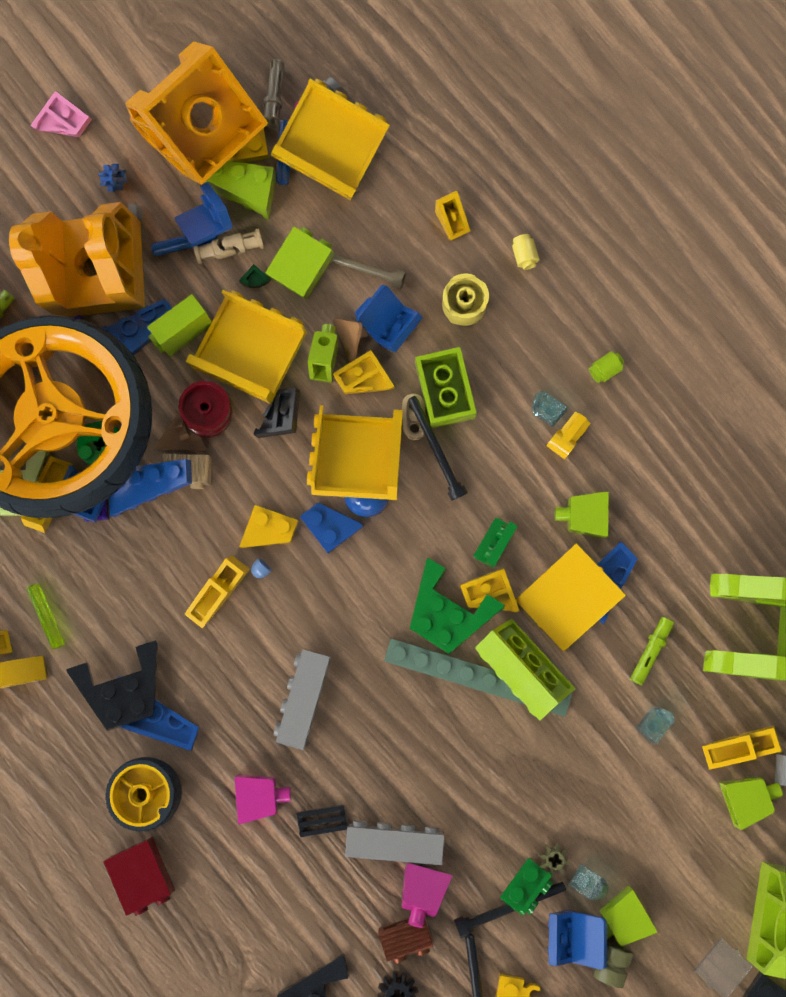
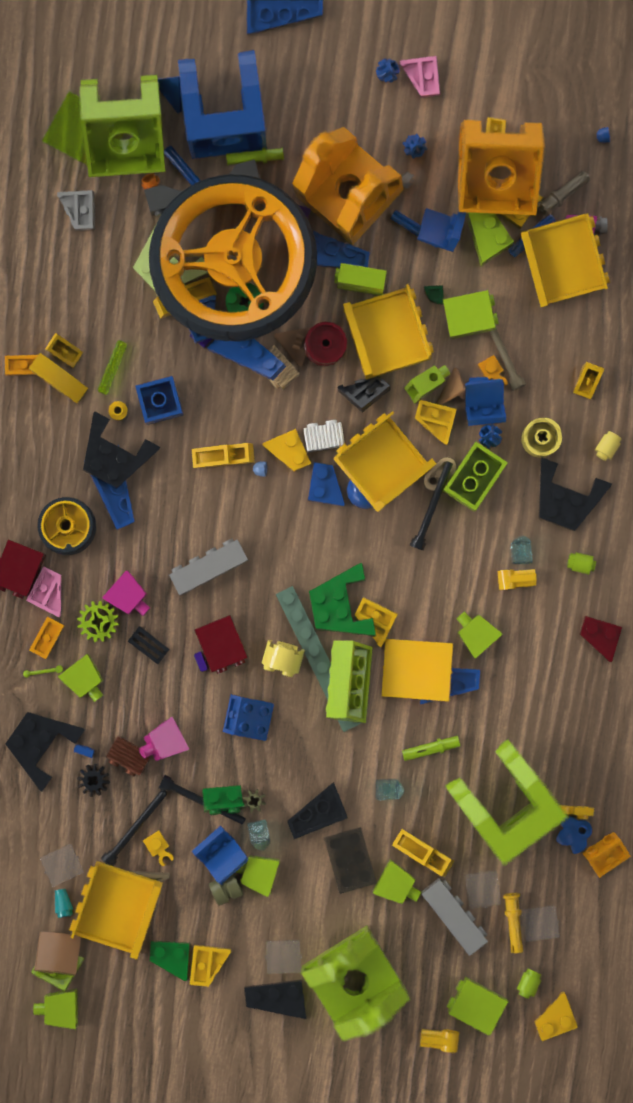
camera: 40 degrees right, 5 degrees up
tan piece [194,228,264,264] -> none
light grey brick [345,820,444,865] -> none
green bracket [473,518,518,569] -> none
none -> lime hinge [23,665,63,678]
none -> bright pink wing [26,567,62,617]
none -> light orange plate [29,616,65,659]
none -> lime torso [58,654,103,702]
none -> blue tile [73,744,96,758]
none -> lime gear [77,601,119,642]
none -> yellow plate [108,401,128,420]
none -> blue brick [135,376,184,425]
none -> dark red brick [194,615,248,674]
none -> dark purple tile [194,651,209,672]
none -> blue bracket [223,694,274,741]
none -> light yellow brick [262,640,305,677]
none -> black wing [287,782,348,839]
none -> white brick [303,420,345,453]
none -> clear smoke plate [324,827,377,894]
none -> blue gear [376,58,400,83]
none -> light orange plate [477,355,508,386]
none -> blue gear [478,424,502,449]
none -> black wing [538,458,612,531]
none -> dark red wing [579,616,622,662]
none -> blue hinge [596,127,610,143]

